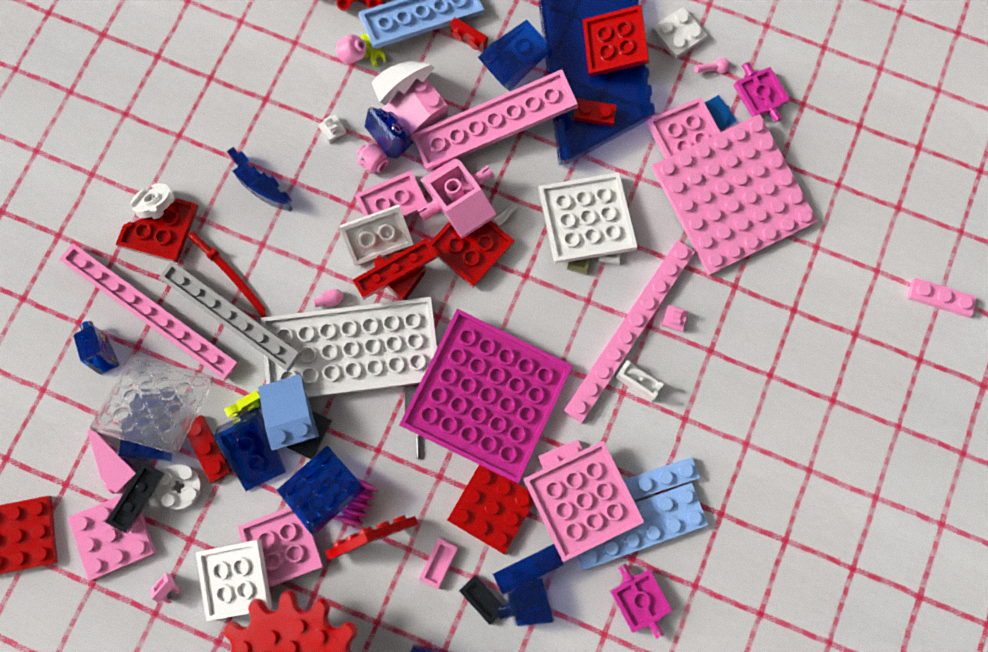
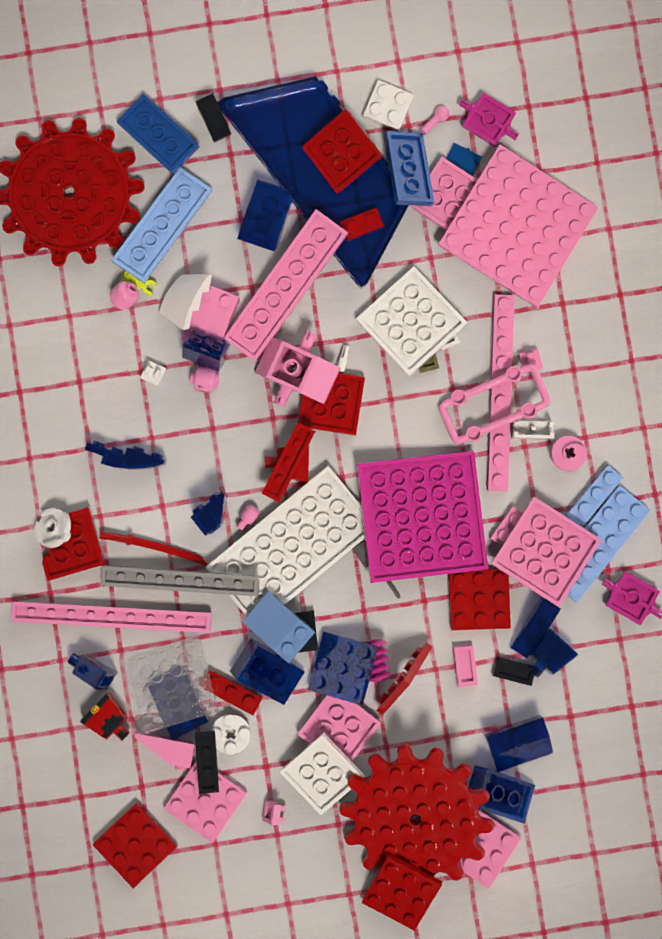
camera: 30 degrees left, 10 degrees up
neon yellow plate [224,390,261,419] -> none
white plate [339,205,414,266] -> none
bright pink plate [355,170,427,219] -> none
red plate [450,17,488,53] -> none
none -> torso [80,692,130,741]
none -> clear blue slope [191,492,227,536]
none -> blue plate [384,131,435,206]
none -> bright pink bar [439,364,550,444]
none -> bright pink piece [550,436,587,471]

